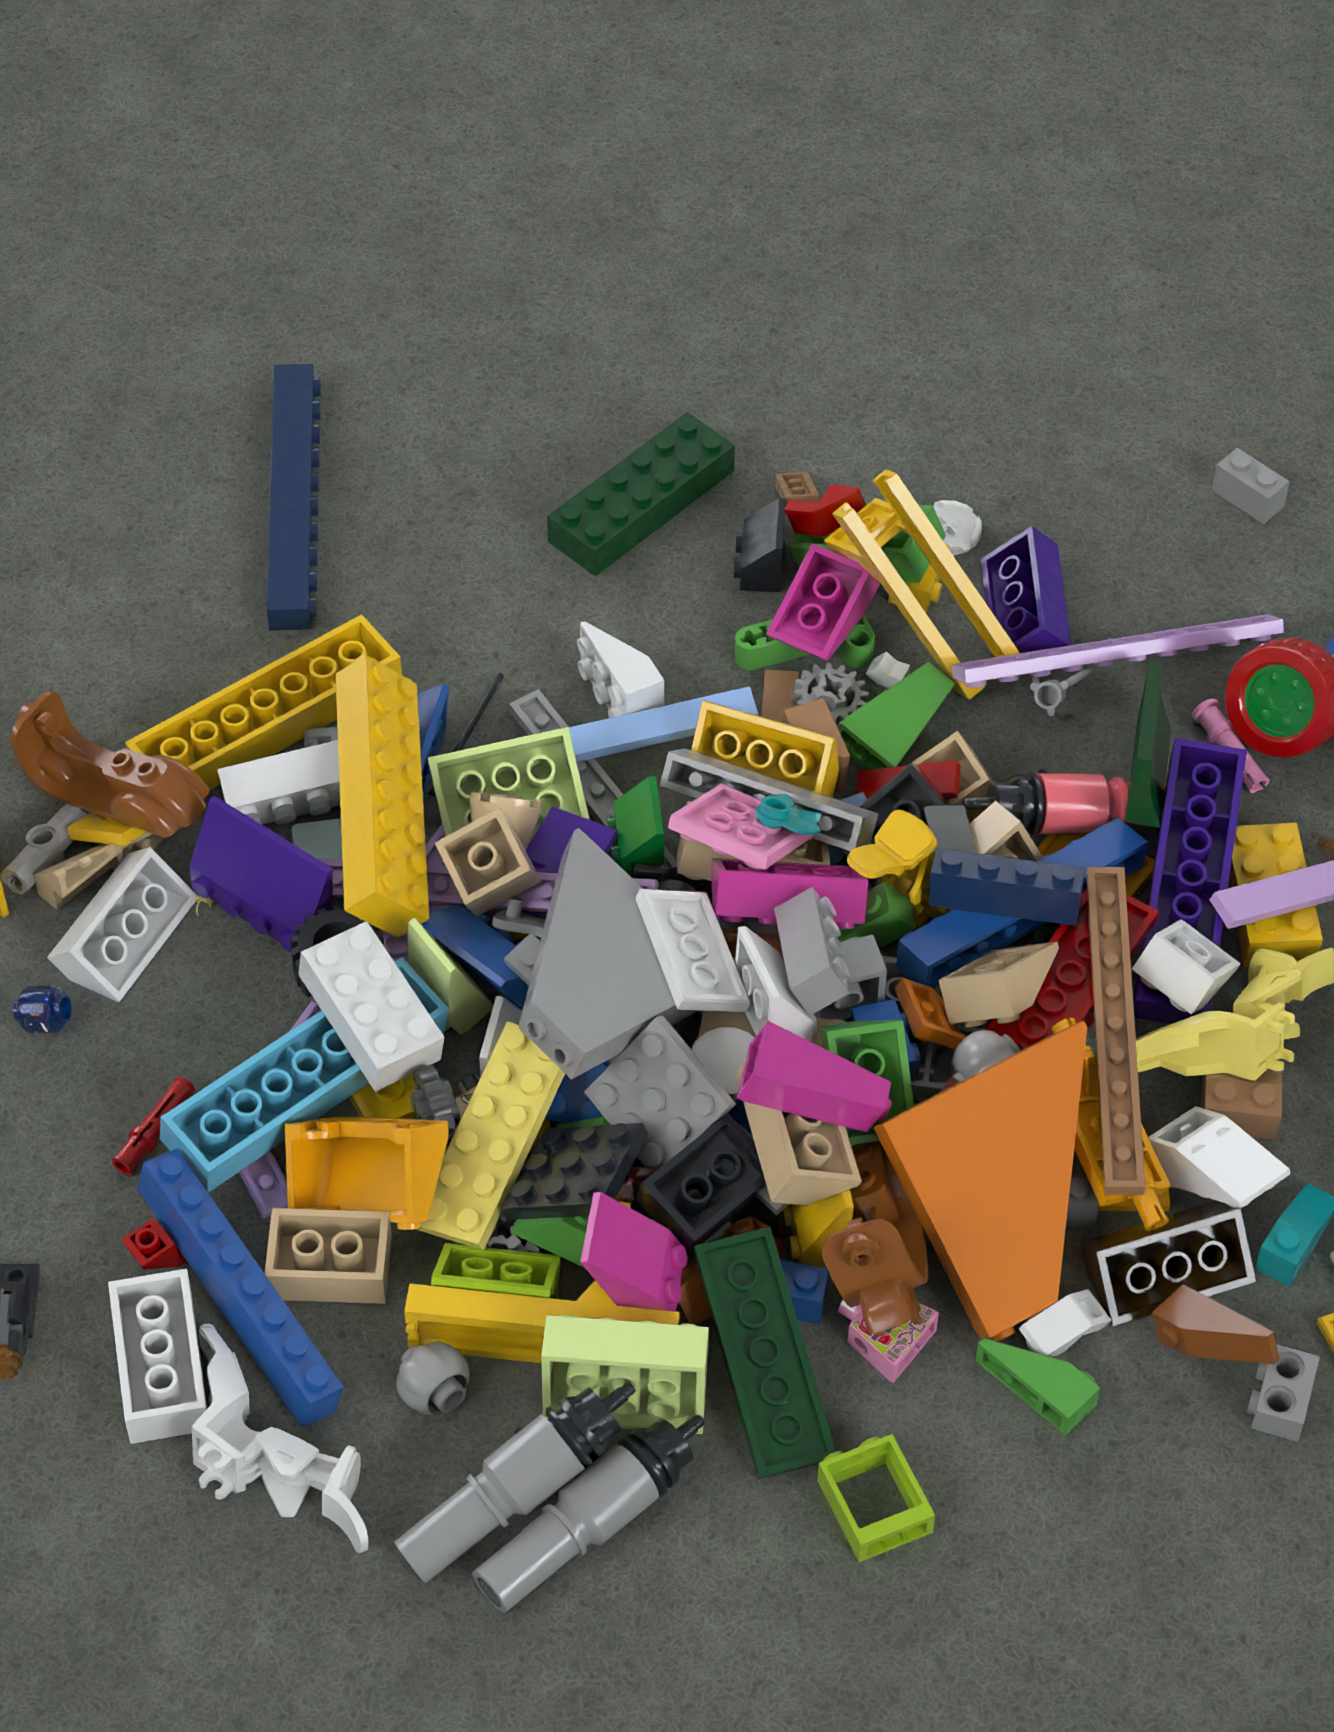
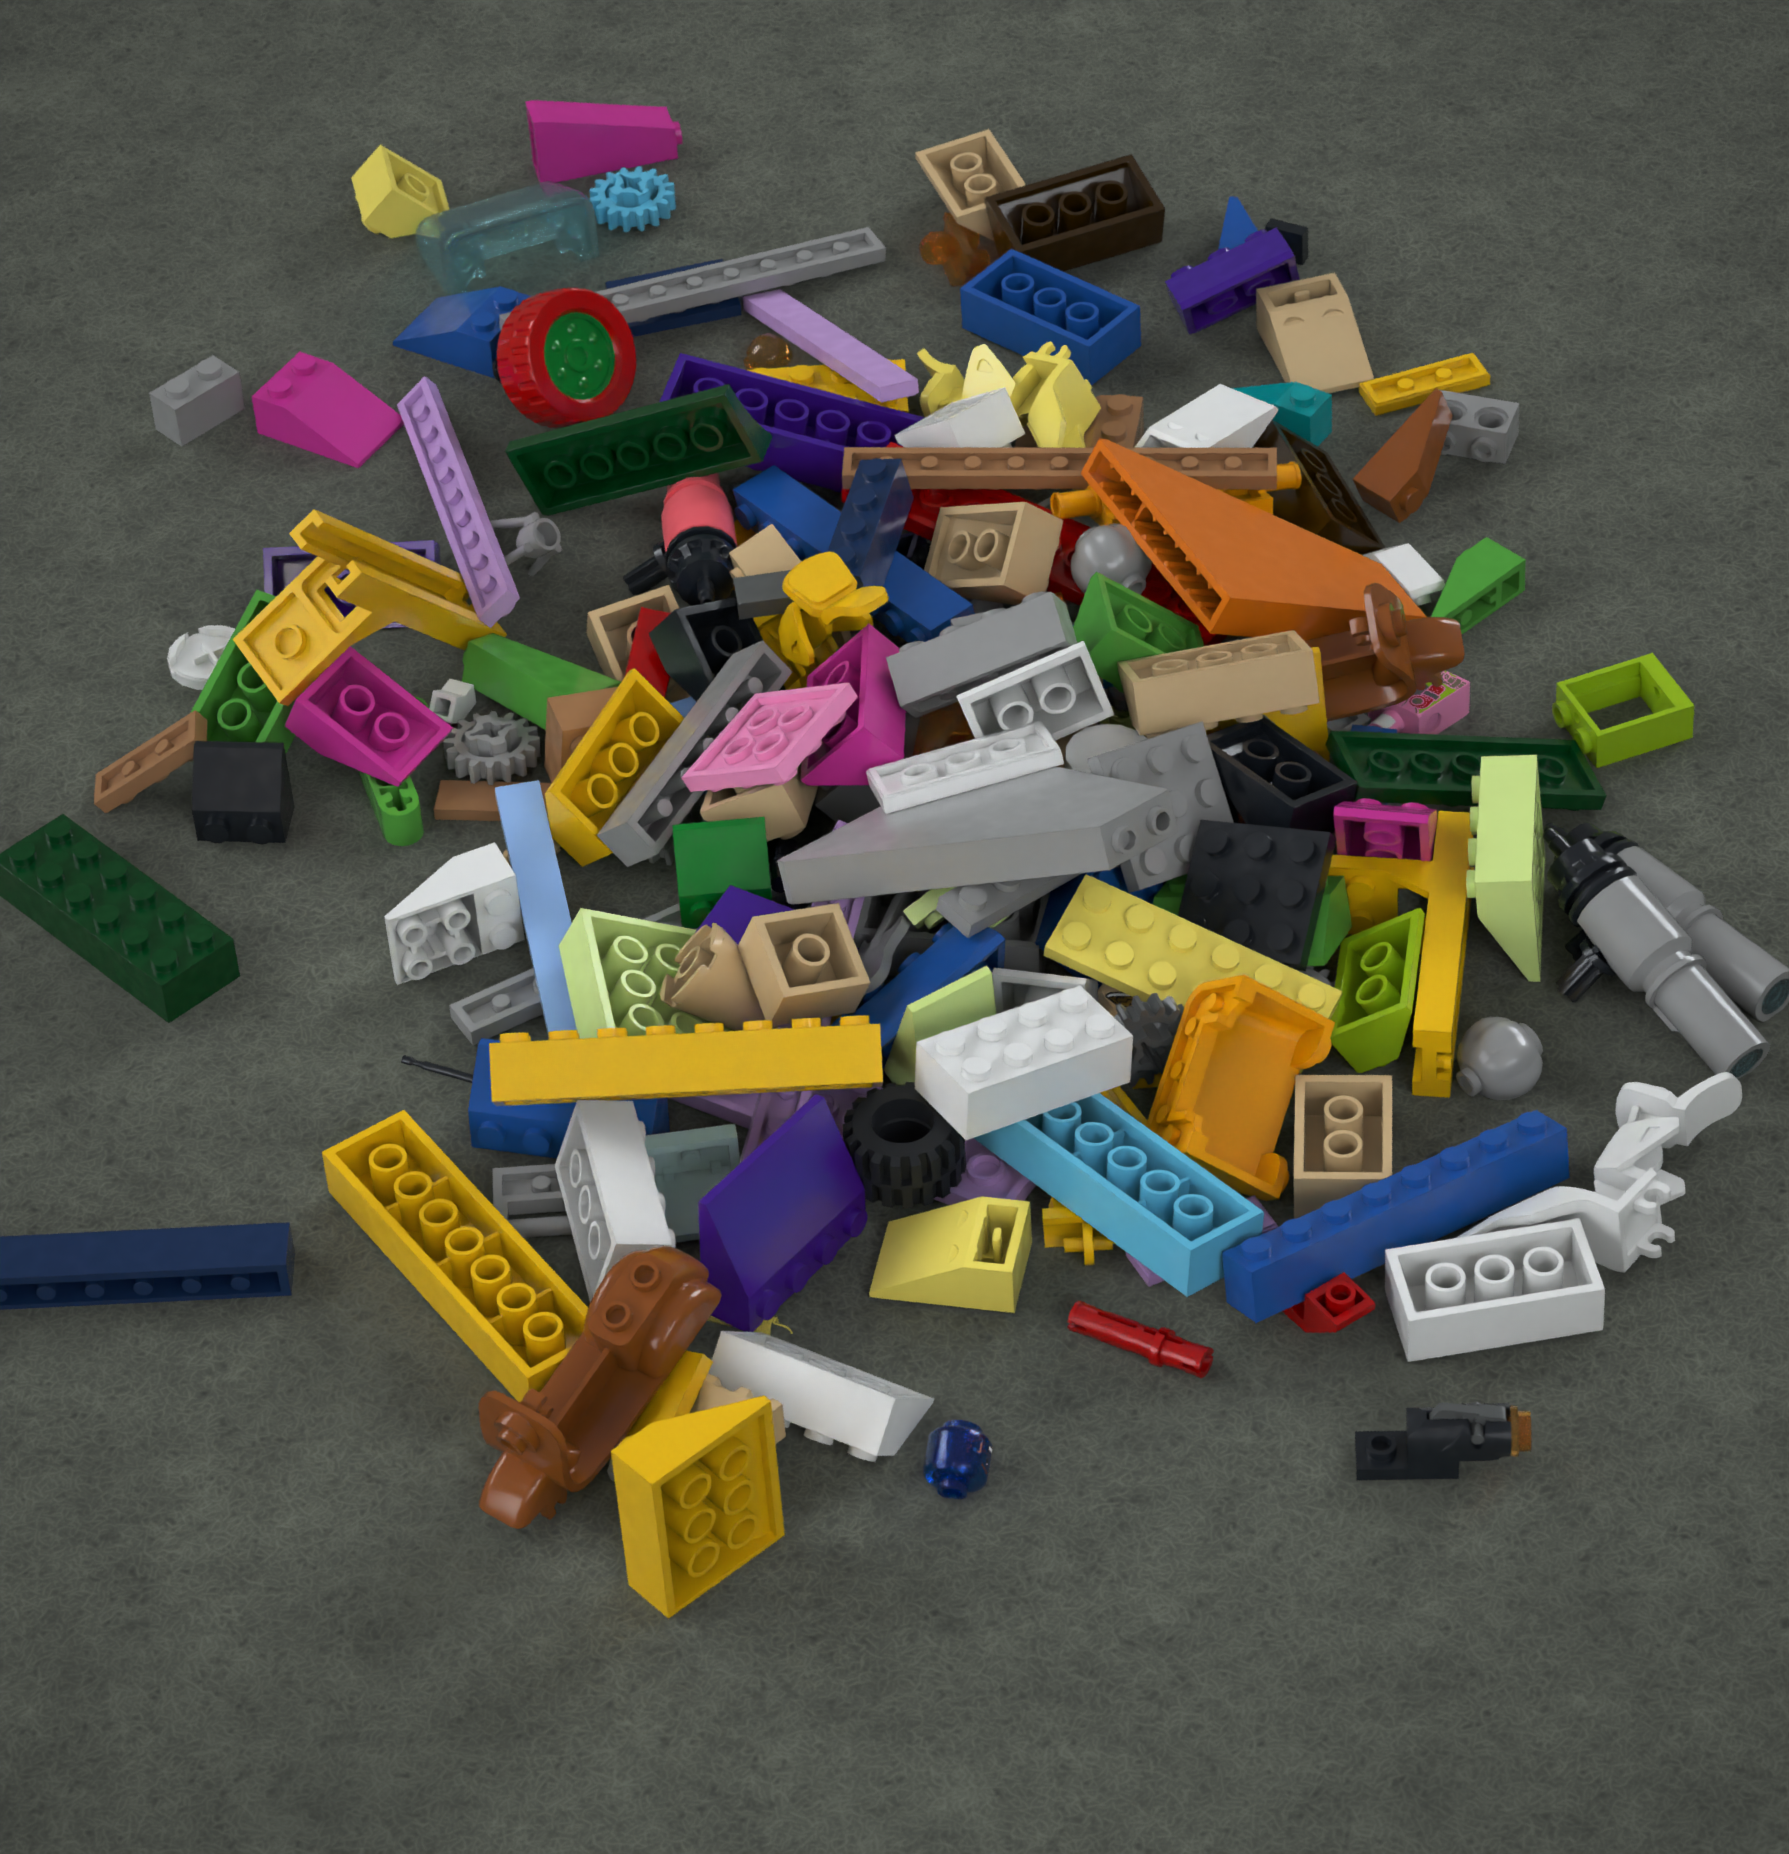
camera: 85 degrees left, 10 degrees down
dark pink slope [737,1020,892,1132] -> none
teal plate [755,794,821,835] -> none
red slope [784,485,866,537] -> none
none -> dark pink slope [252,351,404,468]
none -> light yellow slope [869,1196,1032,1313]

